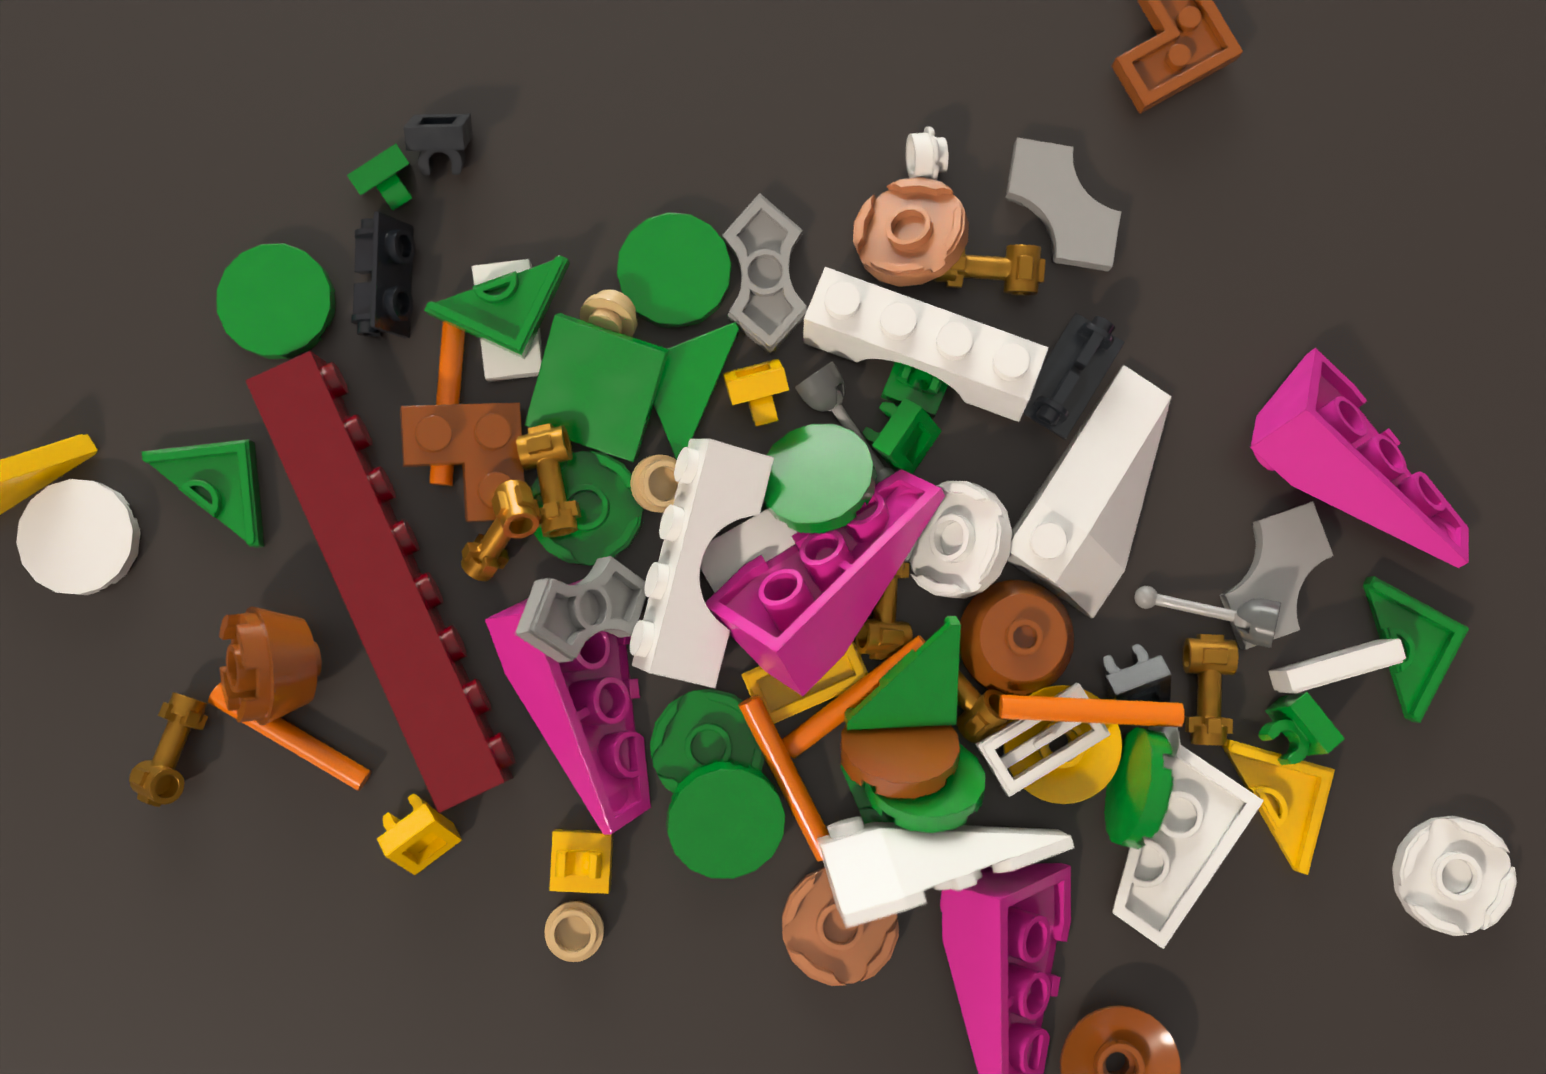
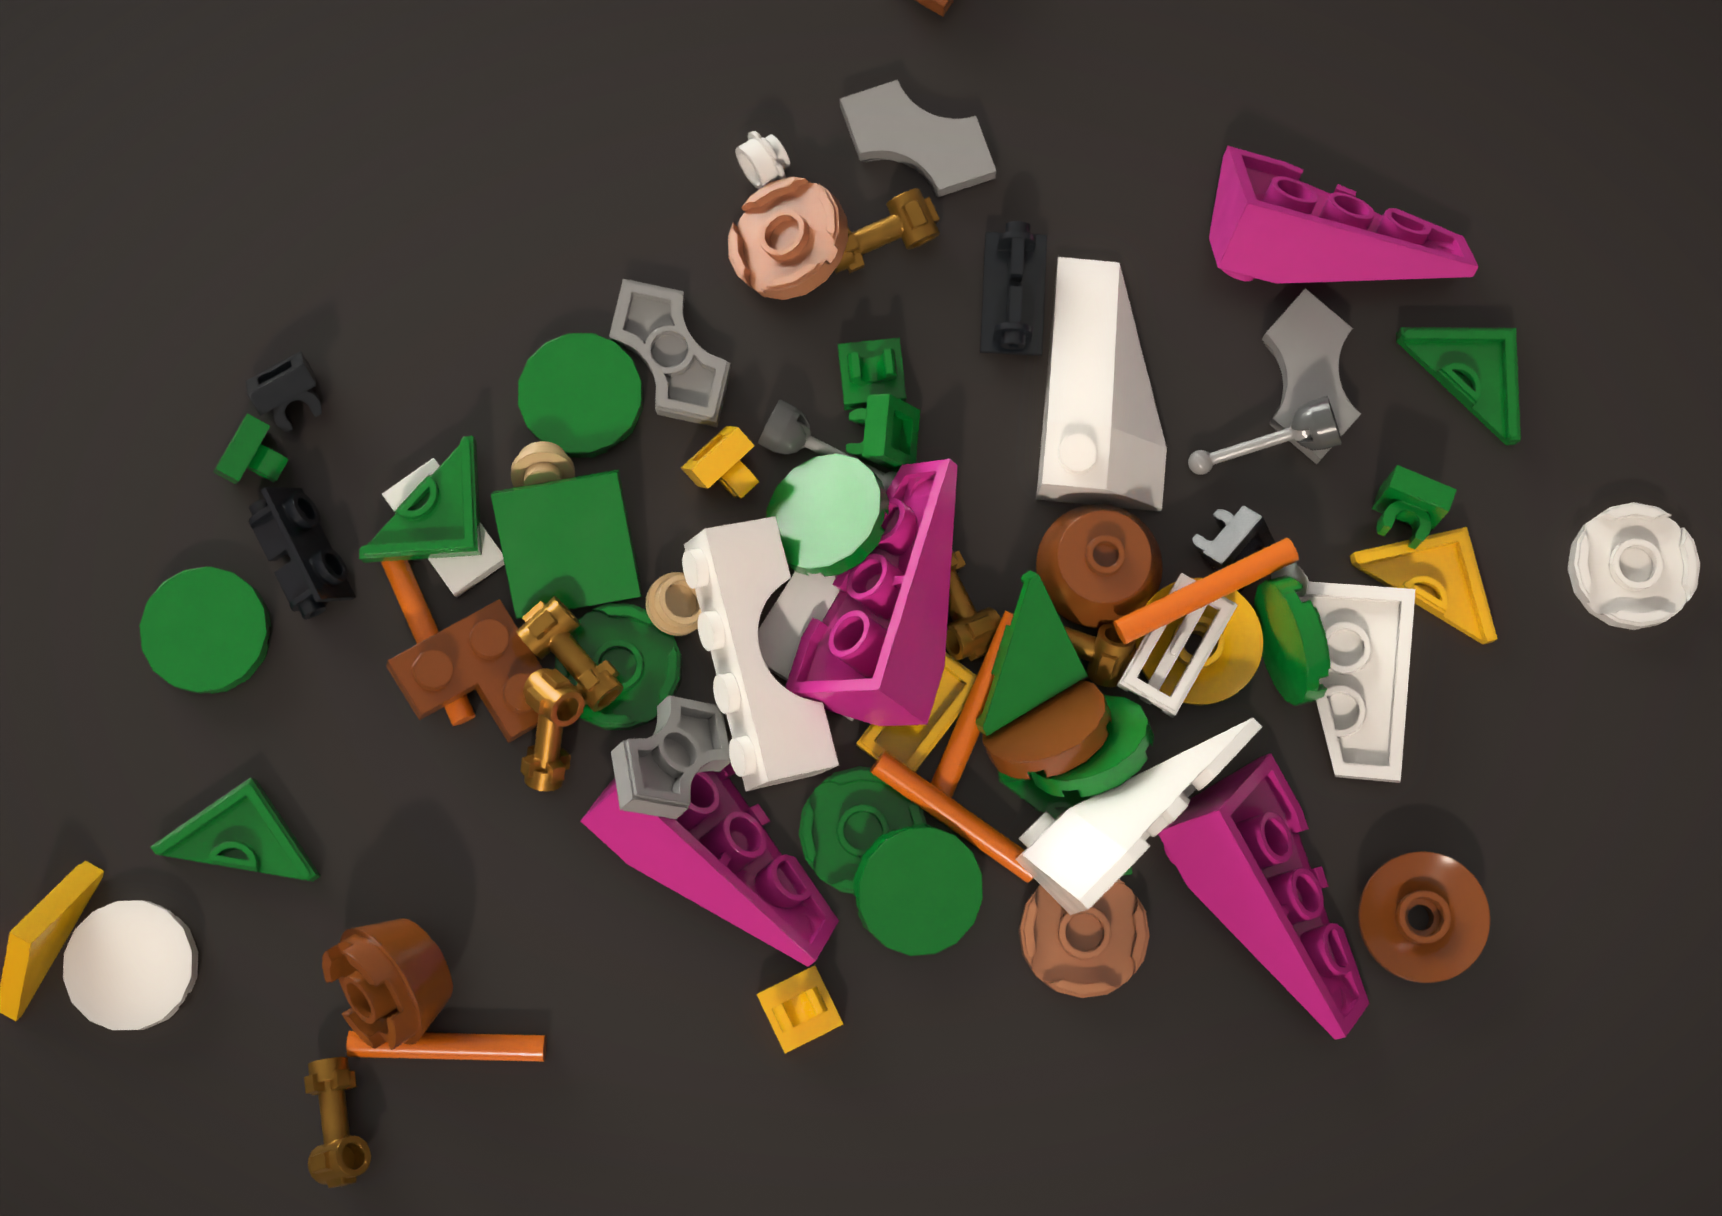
camera: 25 degrees left, 5 degrees down
dark red brick [245,351,516,813] -> none
yellow tile [377,794,462,875] -> none
tan plate [544,901,604,962] -> none
green tile [654,322,739,460] -> none
white arch [803,267,1049,422] -> none
white tile [905,481,1012,599] -> none
pearl gold bar [1182,634,1239,746] -> none
white tile [1268,639,1406,693] -> none

